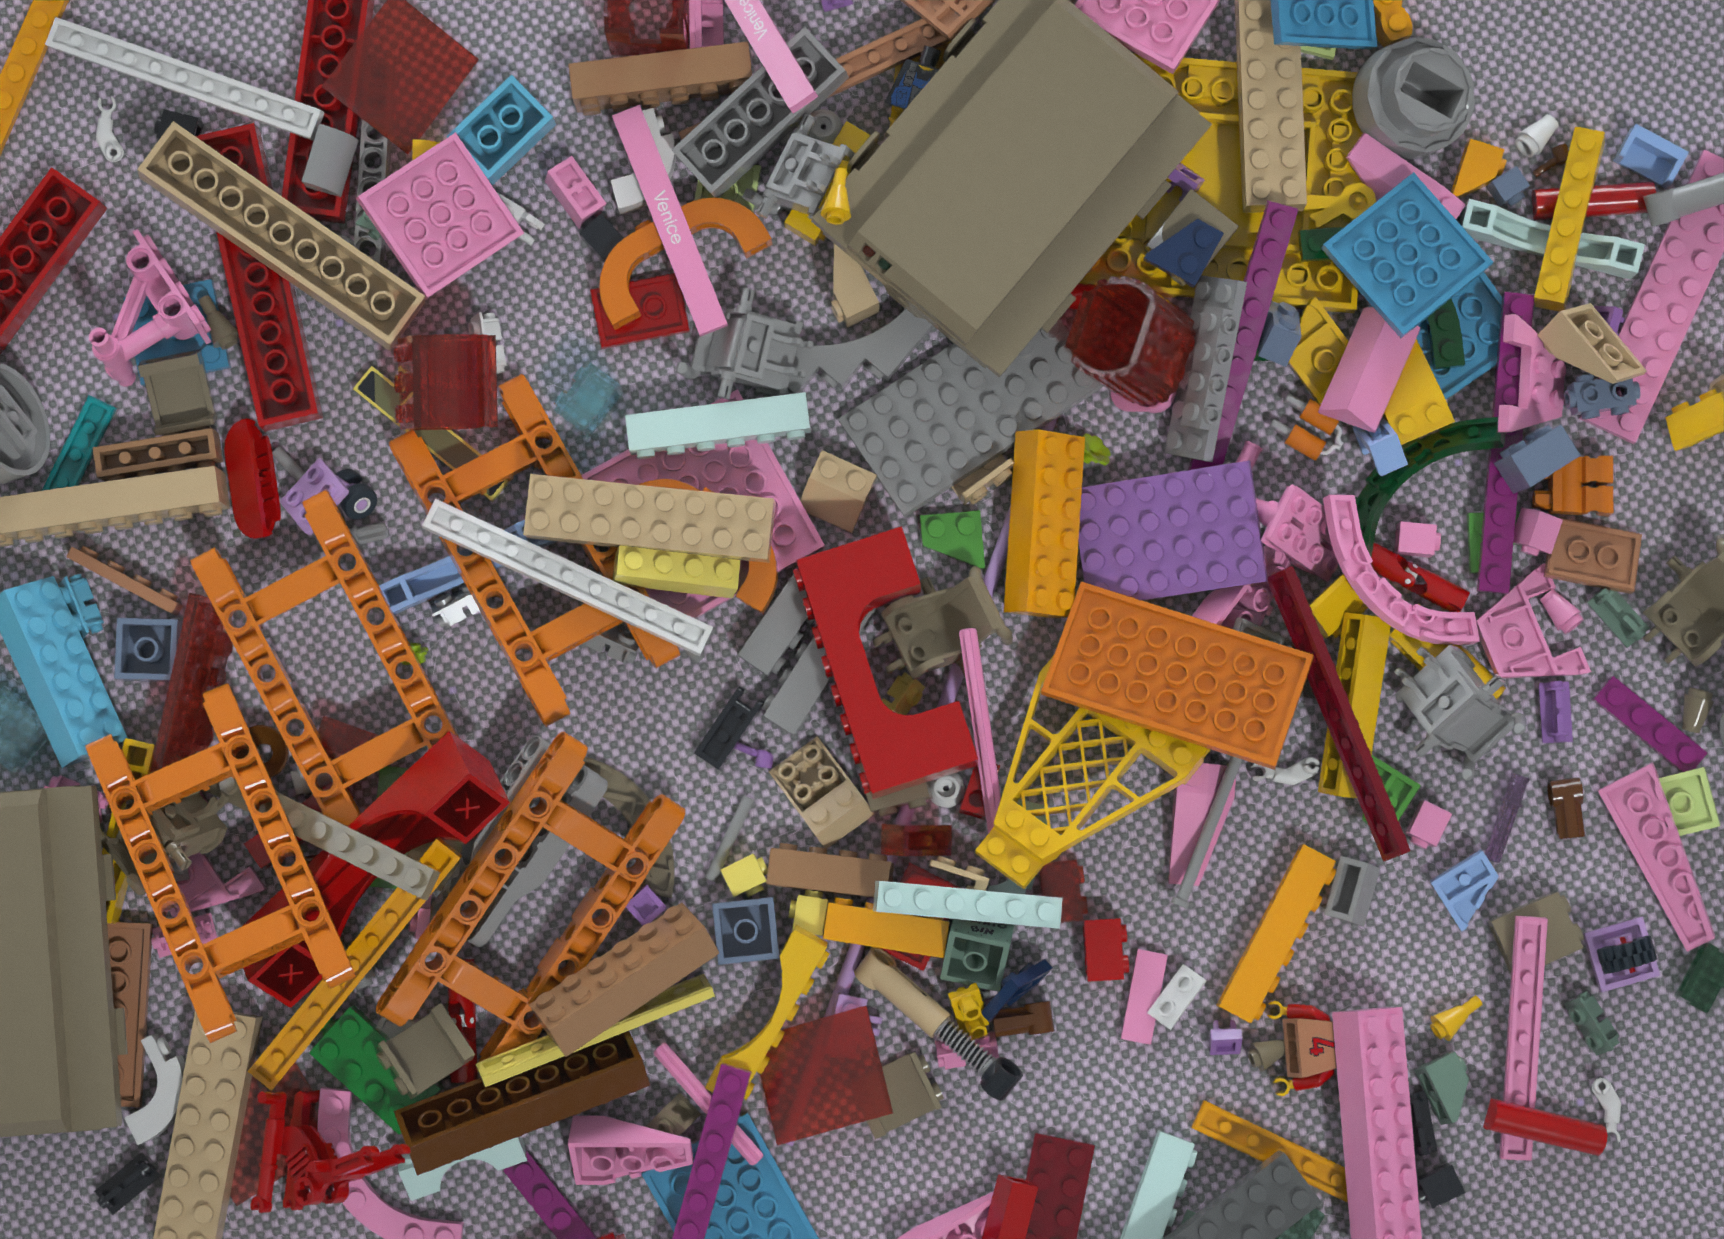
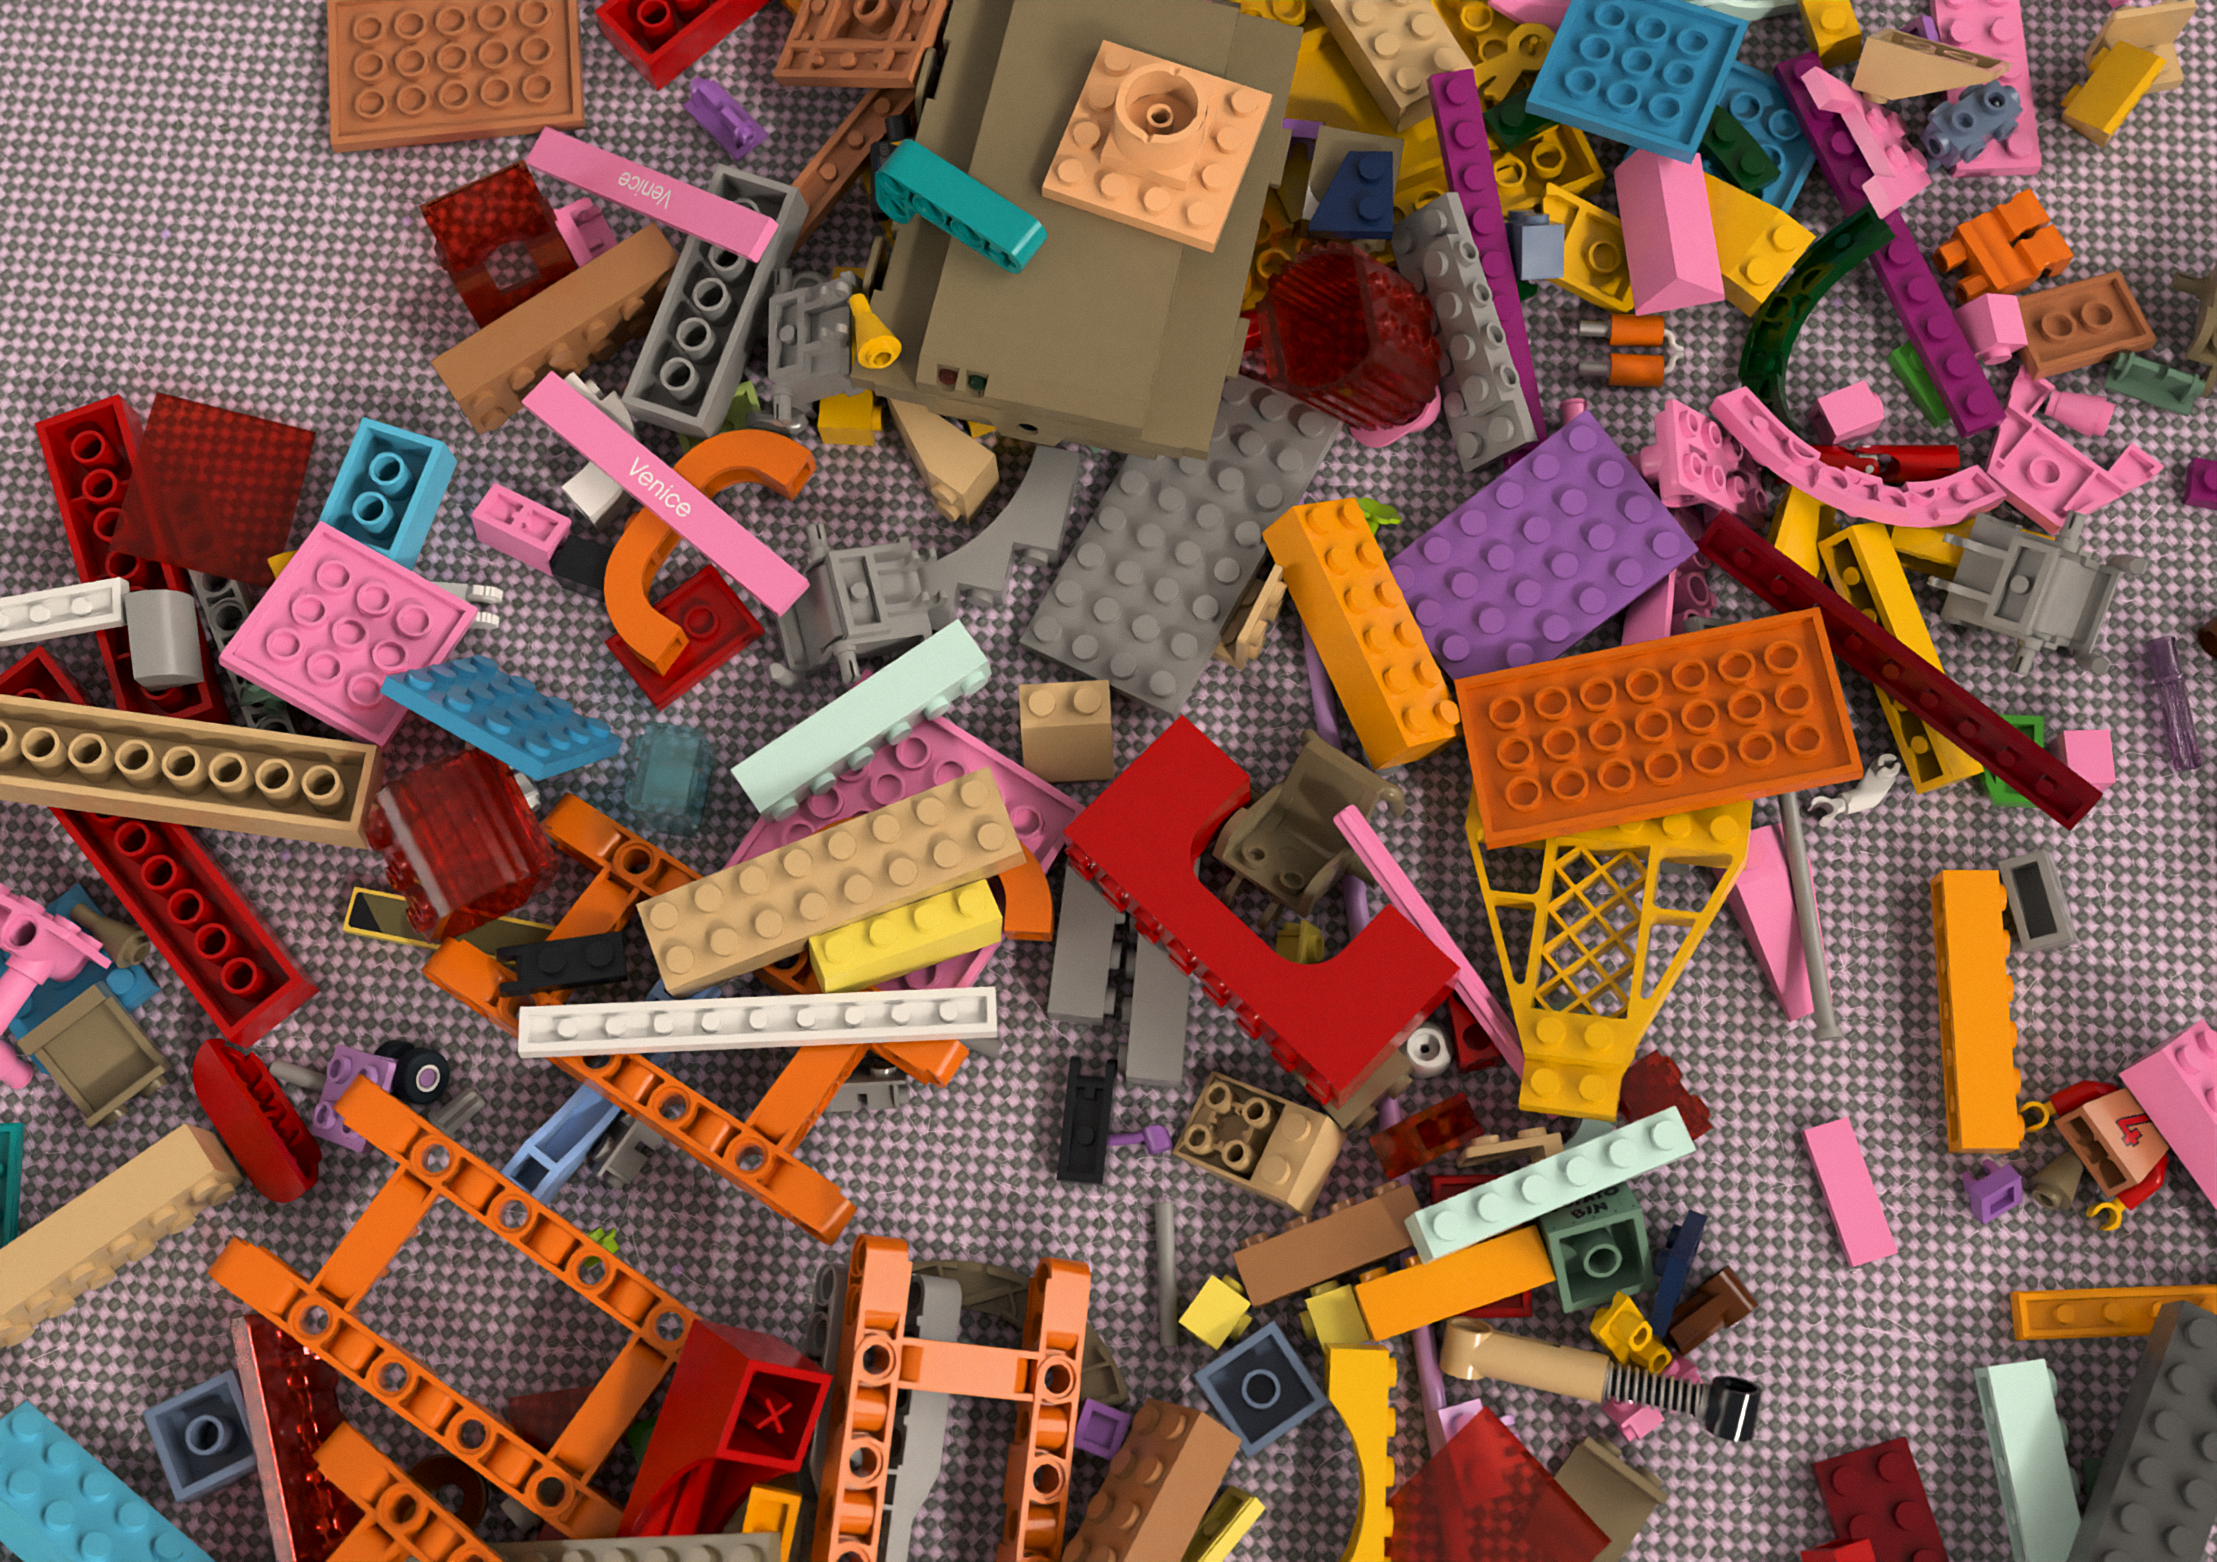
camera: 25 degrees left, 10 degrees down
medium azure hinge [59,574,104,639] -> none
nougat plate [66,545,183,616] -> none
medium nougat brick [93,428,223,482] -> none
bright green wing [920,510,985,569] -> none
red brick [1082,918,1129,982] -> none
white hinge [1147,964,1207,1030] -> none
light blue panel [1352,417,1408,476] -> none
light blue wing [1430,849,1499,932] -> none
sand blue brick [1494,424,1581,494] -> none
medium lavender hinge [1538,681,1573,743] -> none
none -> dark azure plate [380,655,623,781]
none -> black hinge [496,931,628,997]
none -> teal beam [875,139,1048,274]
none -> light nougat piece [1042,40,1273,253]

